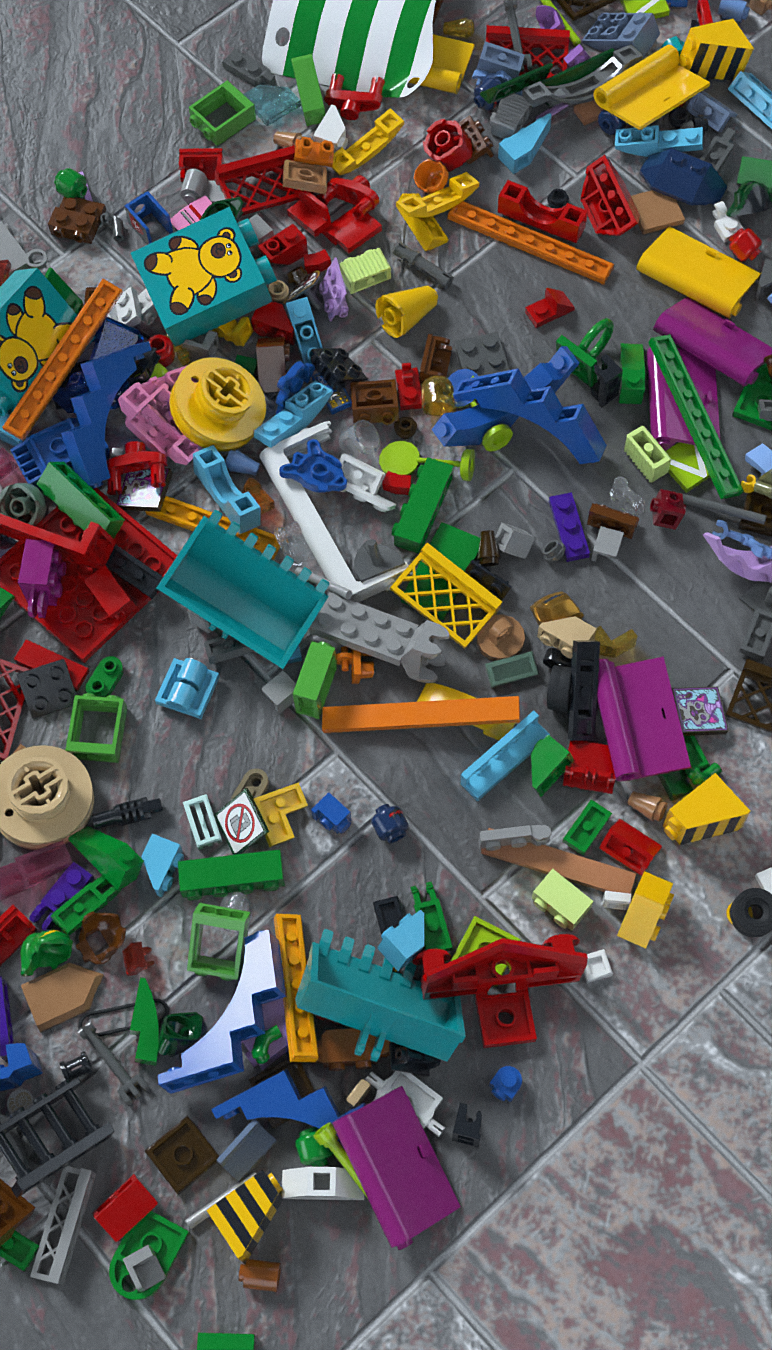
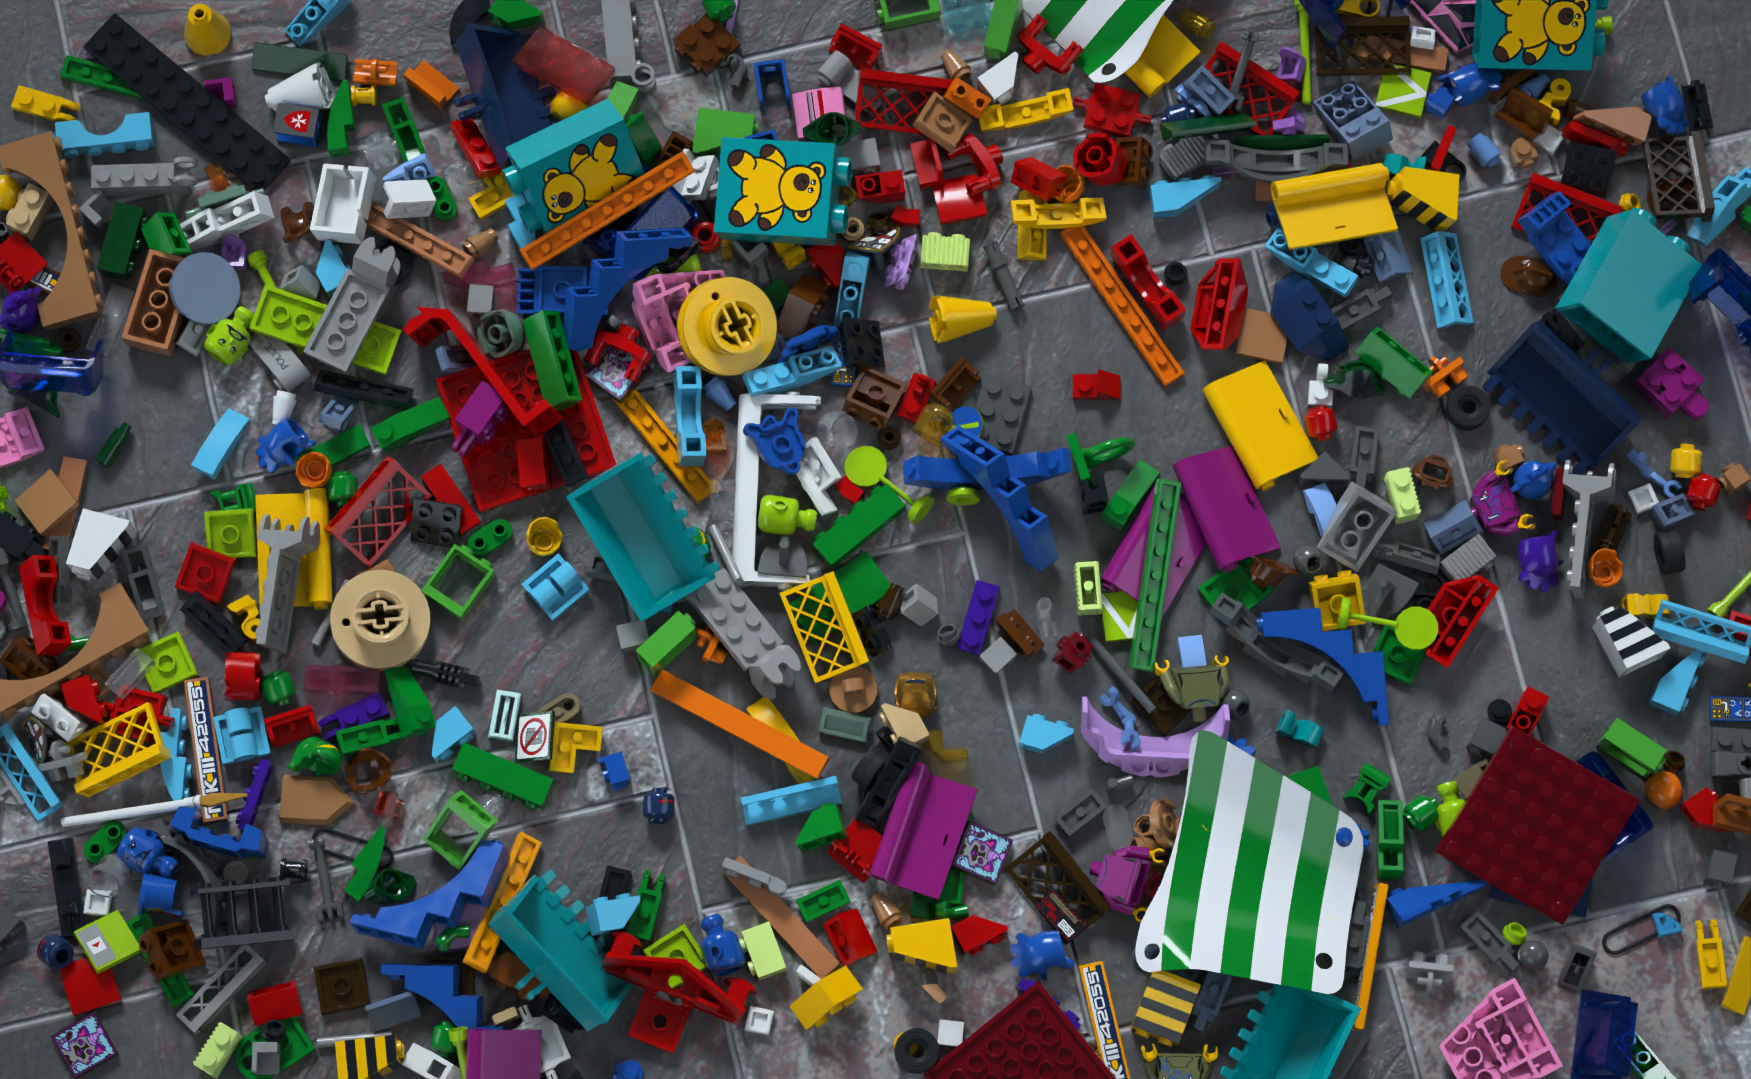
camera: 25 degrees right, 10 degrees up
none -> yellowish green brick [193,1022,243,1079]
none -> black plate [261,1020,286,1043]
none -> yellow hair [526,517,563,557]
none -> bright green slope [692,108,759,156]
none -> blue piece [700,914,746,977]
none -> lime piece [757,495,817,536]
none -> arm [919,968,947,1004]
none -> red slope [951,915,1008,956]
none -> red hinge [1010,157,1067,201]
none -> medium azure slope [1019,714,1074,754]
none -> red plate [1073,82,1152,137]

